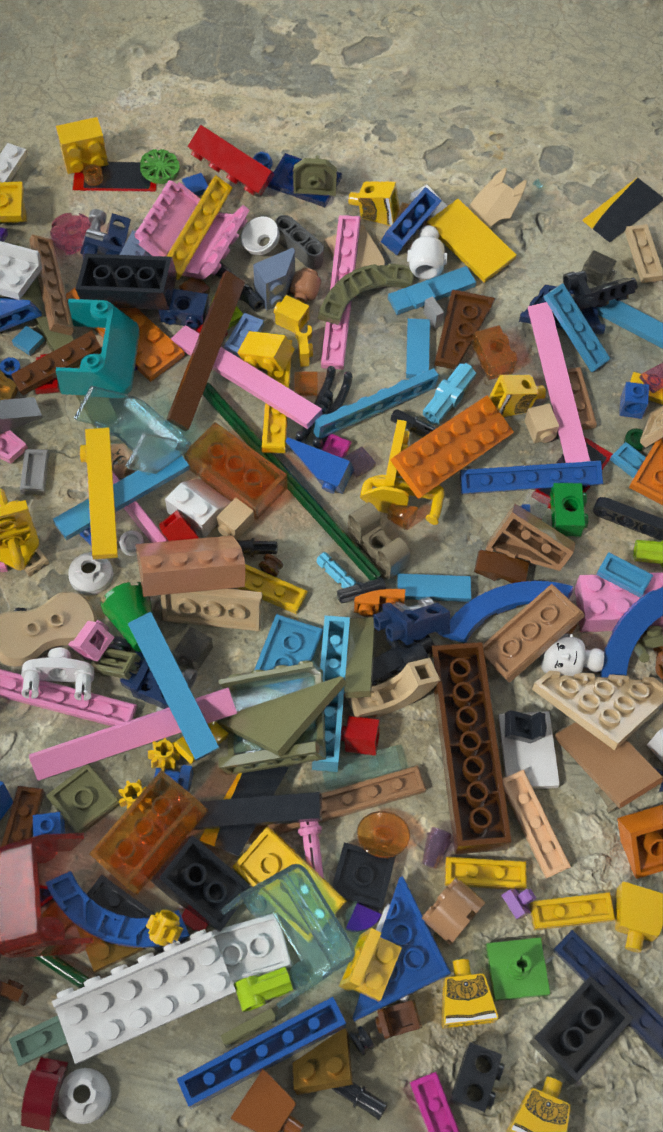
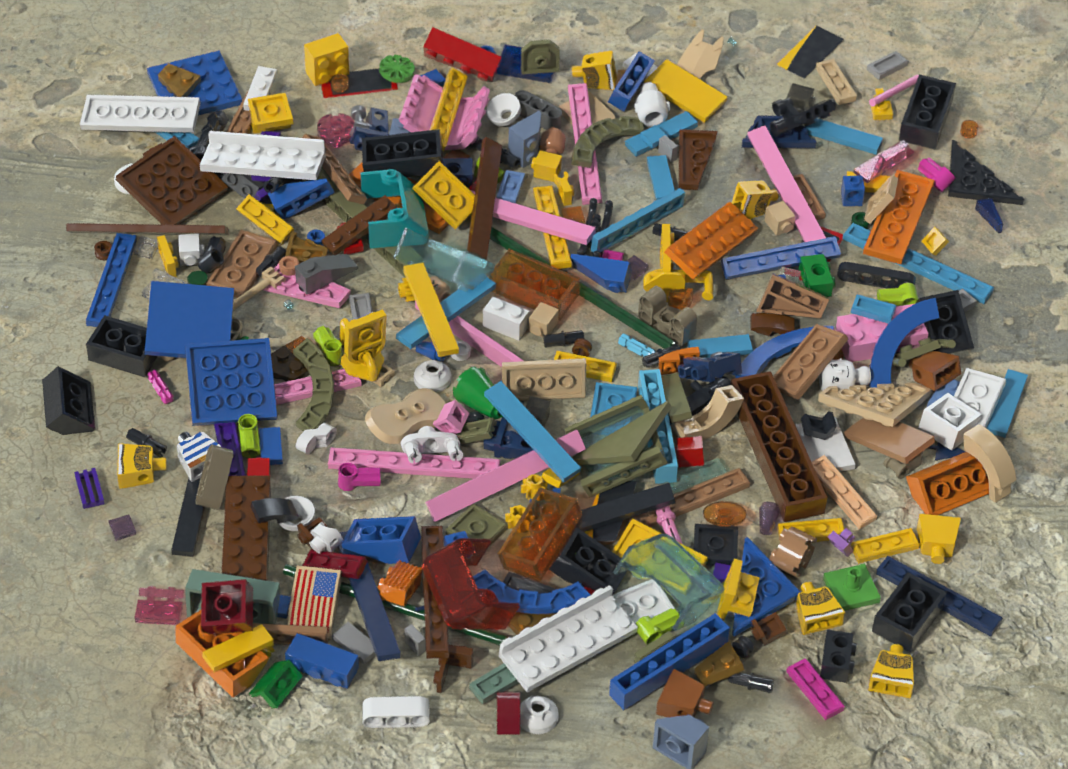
camera: 10 degrees left, 15 degrees down
dark azure tile [12,326,45,356] -> none
nougat slope [135,535,245,597] -> none
yellow gear [146,910,183,946] -> none
red brick [159,509,199,541] -> none
yellow brick [237,331,295,371] -> none
medium azure piece [422,363,476,424] -> none
clear orange brick [472,325,518,381] -> none
dark azure tile [543,283,610,372] -> none
none -> yellow tile [412,161,475,230]

